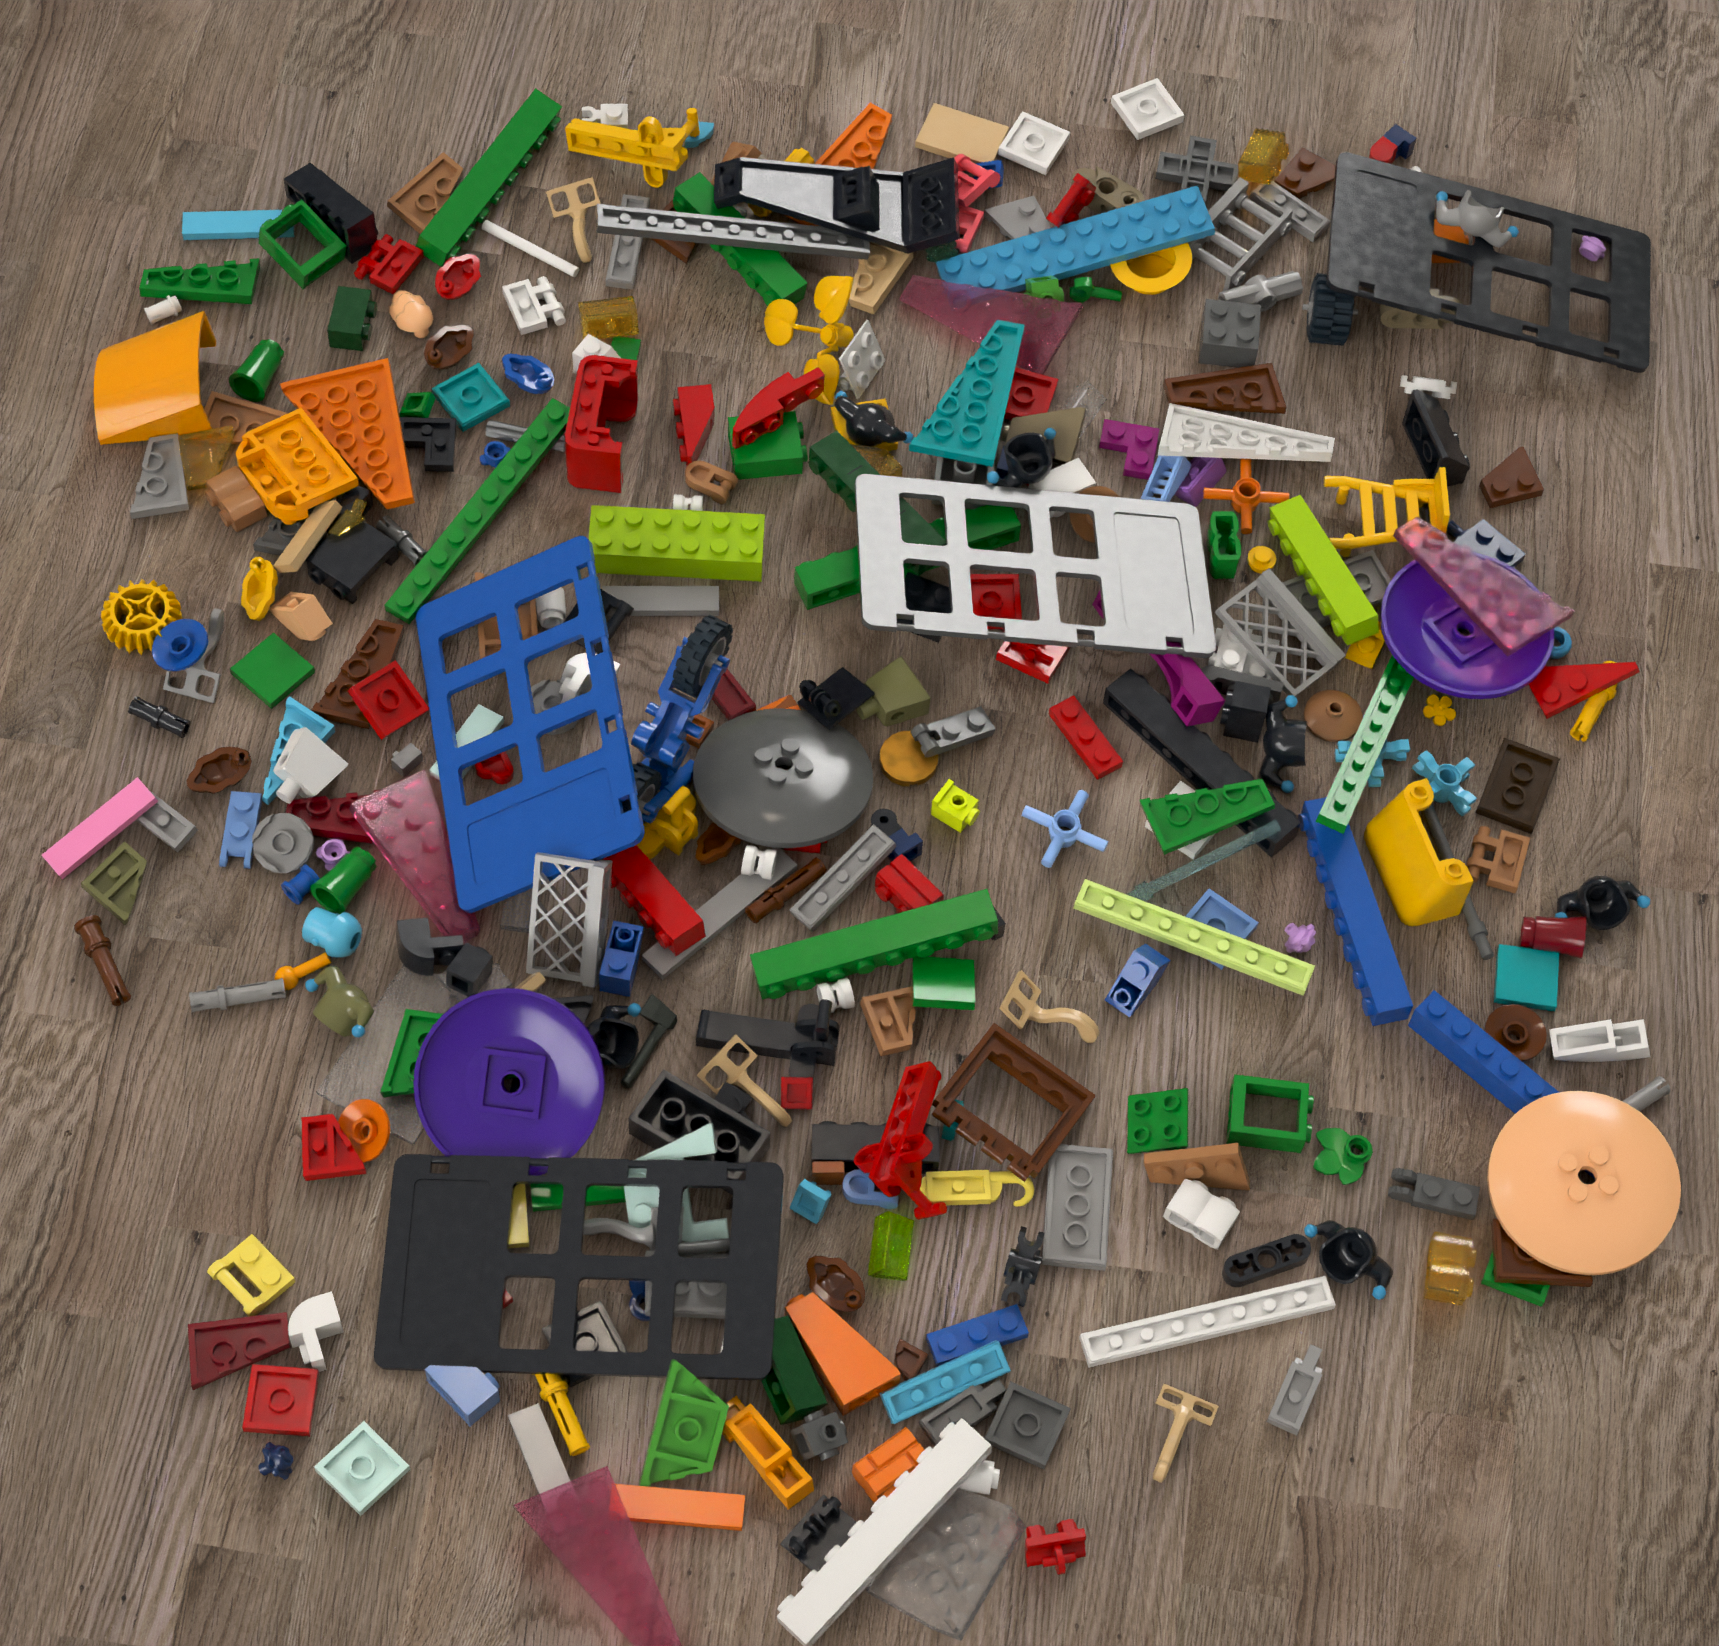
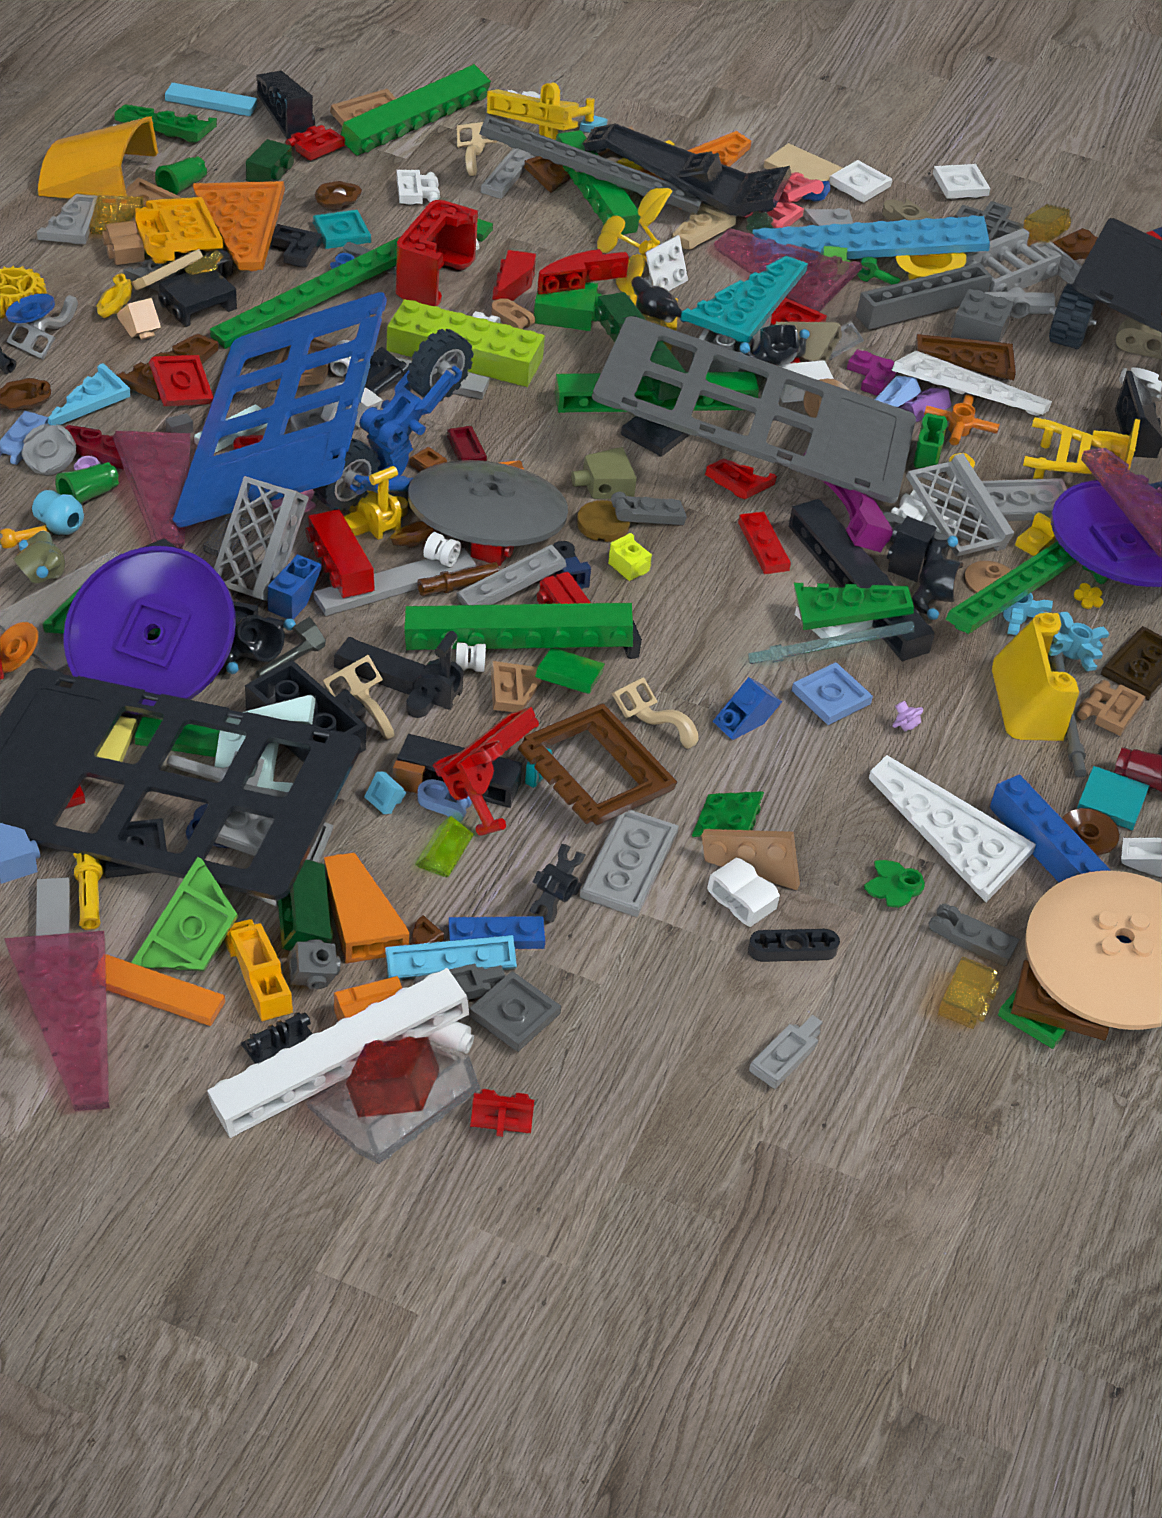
camera: 15 degrees right, 15 degrees down
green tile [230,632,315,709] -> none
green window [259,199,346,289] -> none
white torso [273,727,348,804] -> none
blue bush [281,864,320,905] -> none
dark grey pin [376,515,427,566] -> none
light nougat arm [389,290,433,338] -> none
black brick [396,918,464,976] -> none
green tile [399,392,435,418] -> none
red arm [435,254,481,300] -> none
white bar [482,220,579,277] -> none
blue arm [502,354,554,394] -> none
clear yellow brick [578,296,639,339] -> none
red tile [781,1076,813,1109] -> none
black hinge [797,667,875,730] -> none
reddish brown arm [806,1255,865,1312] -> none
light yellow plate [920,1170,1034,1207] -> none
red plate [970,574,1022,629] -> none
light blue bar [1021,790,1109,868] -> none
red plate [1046,173,1096,228] -> none
yellowish green tile [1073,879,1315,996] -> none
white tile [1079,1276,1336,1368] -> none
tan piece [1153,1384,1219,1483] -> none
green window [1226,1074,1314,1153] -> none
lime brick [1267,495,1379,646] -> none
blue brick [1298,797,1413,1026] -> none
black piece [1304,1220,1393,1300] -> none
none -> clear red brick [346,1036,440,1118]
none -> dark grey brick [856,263,992,330]
none -> white wing [869,755,1036,903]

